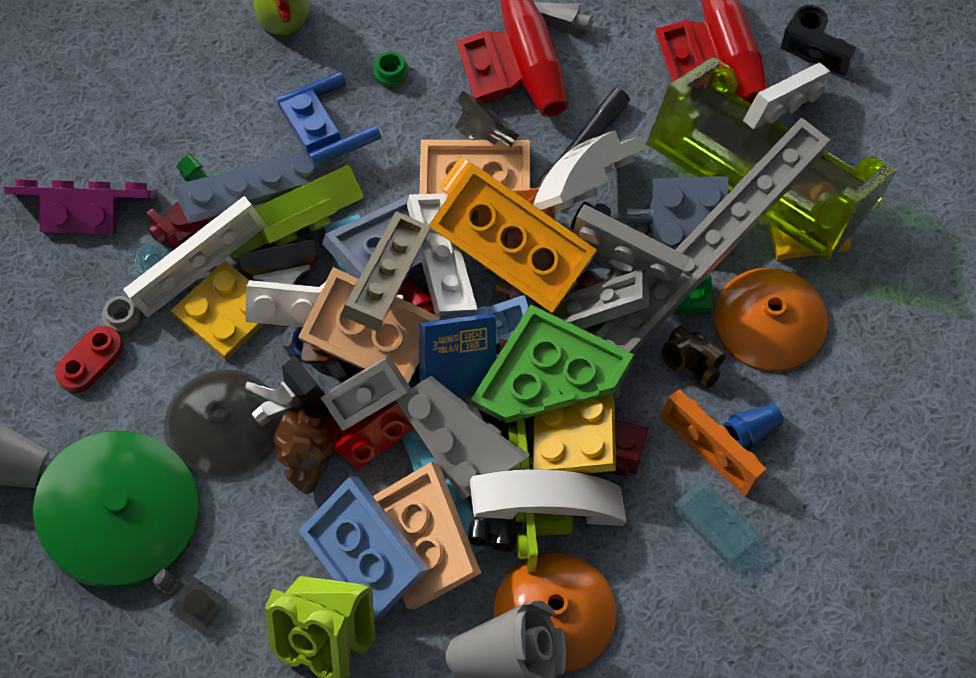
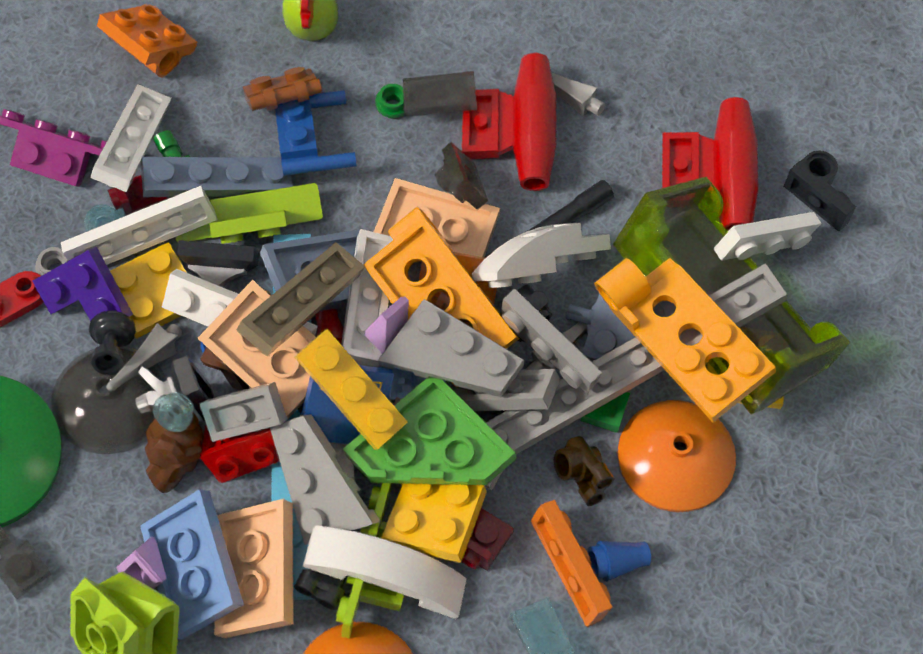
camera: 15 degrees right, 0 degrees up
none -> dark purple plate [33,247,133,321]
none -> black piece [89,310,136,375]
none -> white plate [90,84,171,192]
none -> orange plate [97,4,198,77]
none -> light grey piece [107,323,182,391]
none -> lavender slope [116,536,166,589]
none -> clear light blue plate [153,392,194,432]
none -> dark orange plate [242,67,322,111]
none -> yellow plate [294,329,408,450]
none -> lavender slope [364,296,409,354]
none -> light grey wing [378,299,524,397]
none -> clear smoke hinge [403,71,477,116]
none -> light orange hinge [594,258,776,422]

